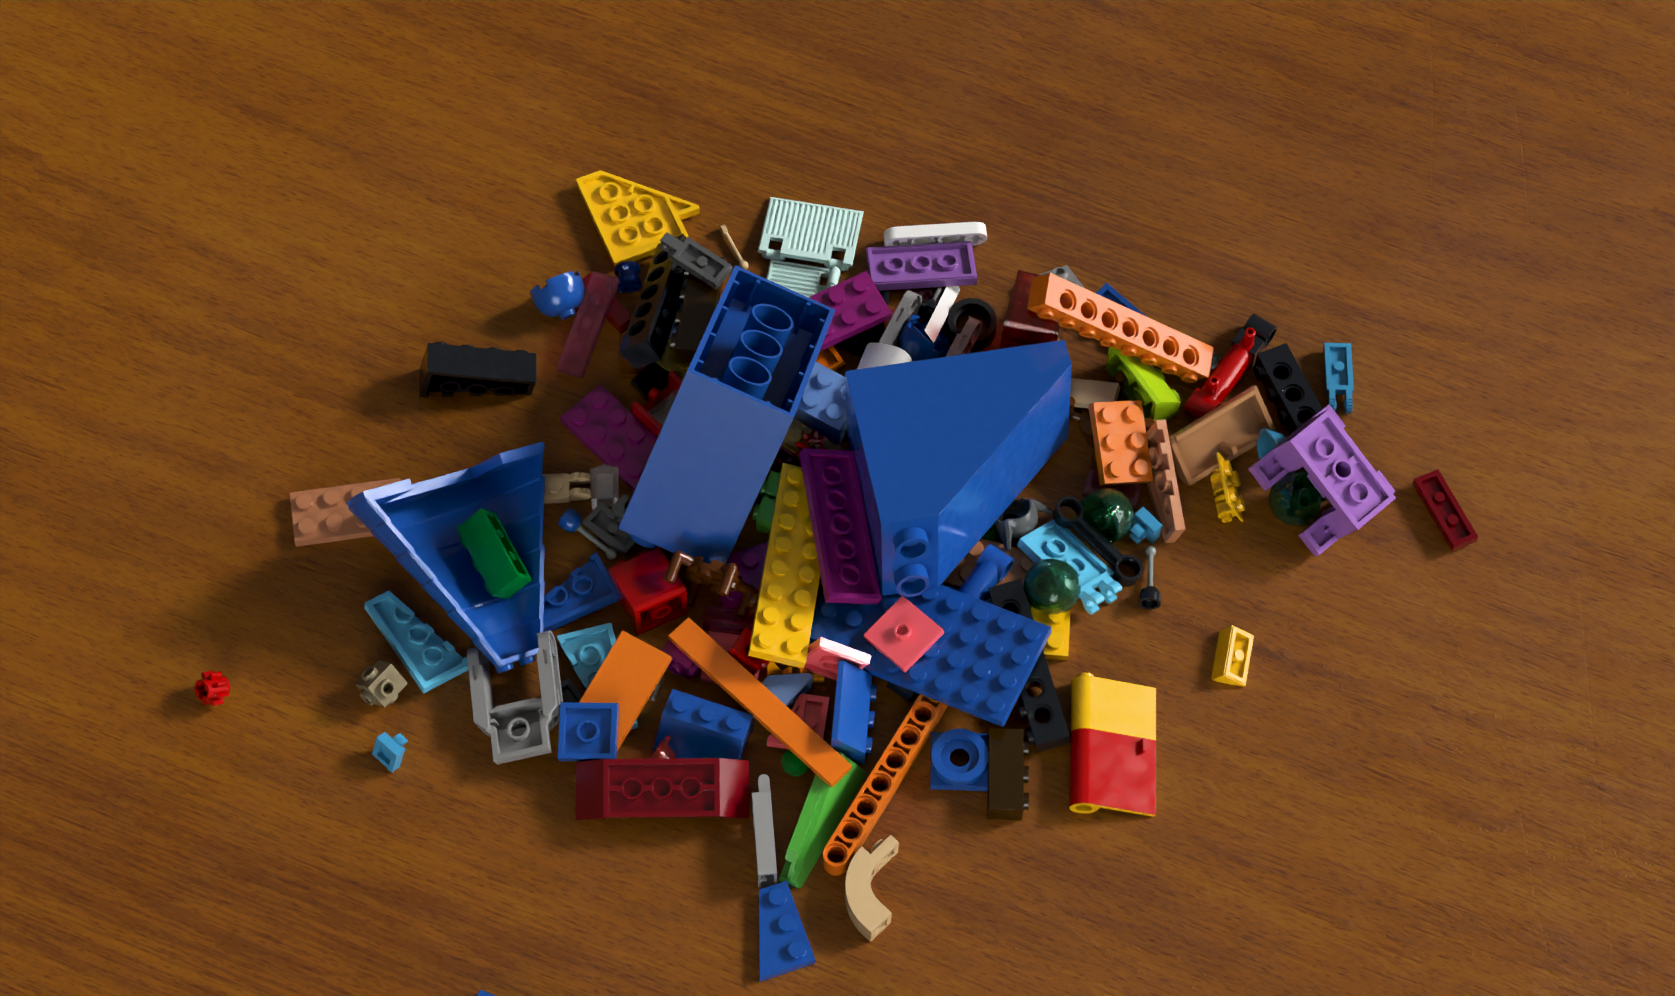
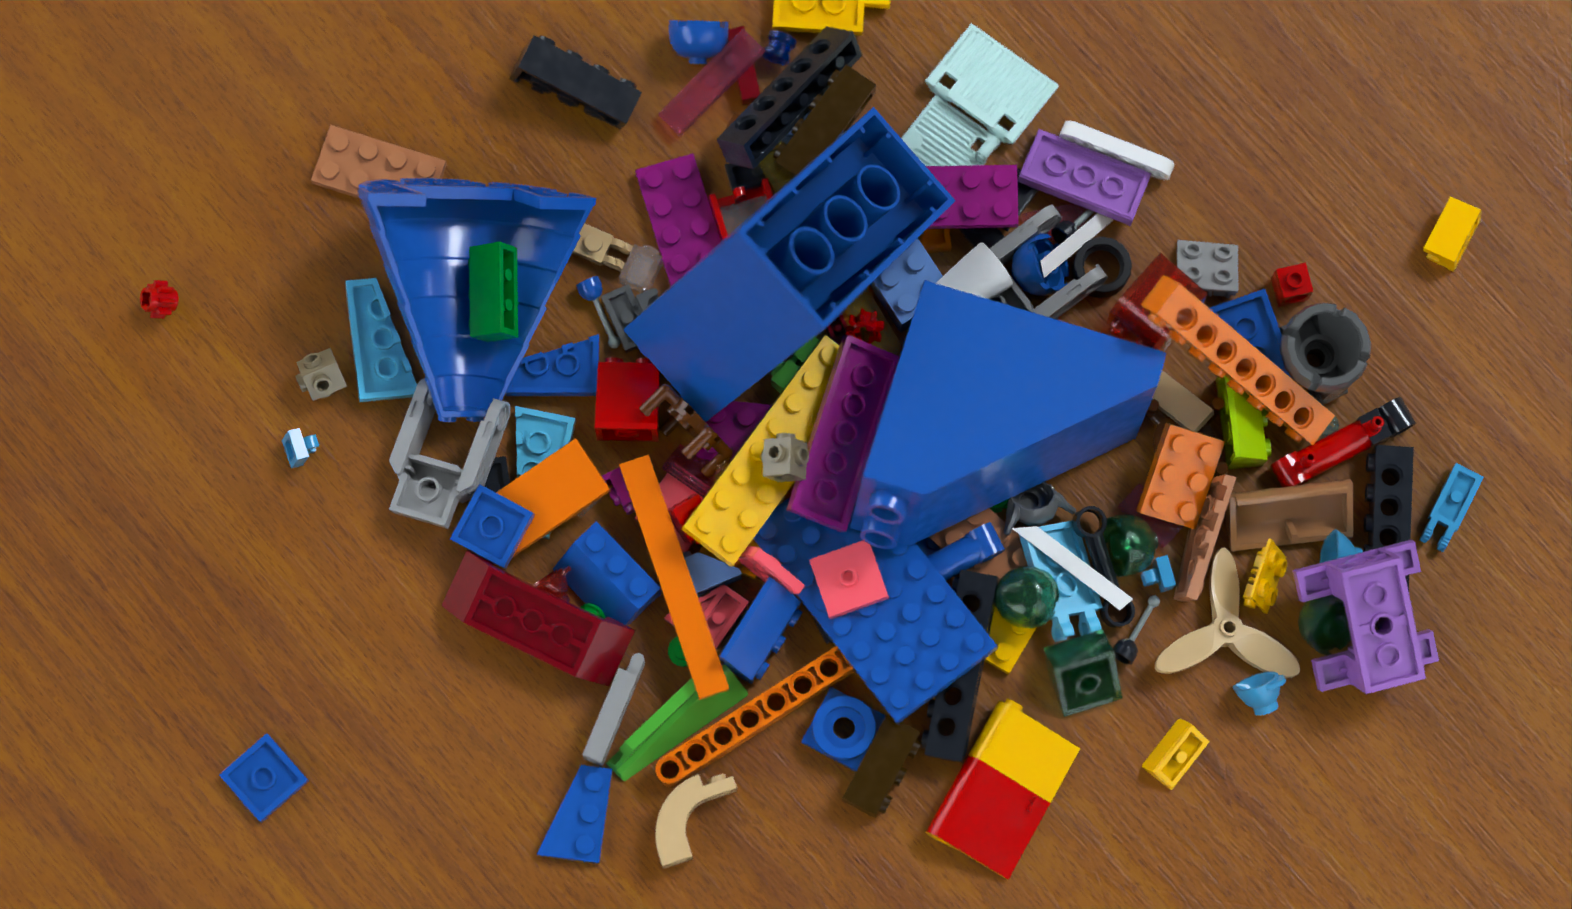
camera: 25 degrees right, 15 degrees up
dark grey hinge [660,232,732,289] -> none
tan hinge [719,224,749,270] -> none
dark red plate [1412,469,1478,552] -> none
none -> dark tan brick [761,433,809,482]
none -> white sticker [1012,526,1133,610]
none -> clear green slope [1043,629,1123,717]
none -> tan piece [1155,548,1300,678]
none -> dark azure piece [1232,671,1286,716]
none -> red brick [1271,262,1314,307]
none -> dark grey piece [1280,302,1372,405]
none -> yellow hinge [1423,196,1481,272]

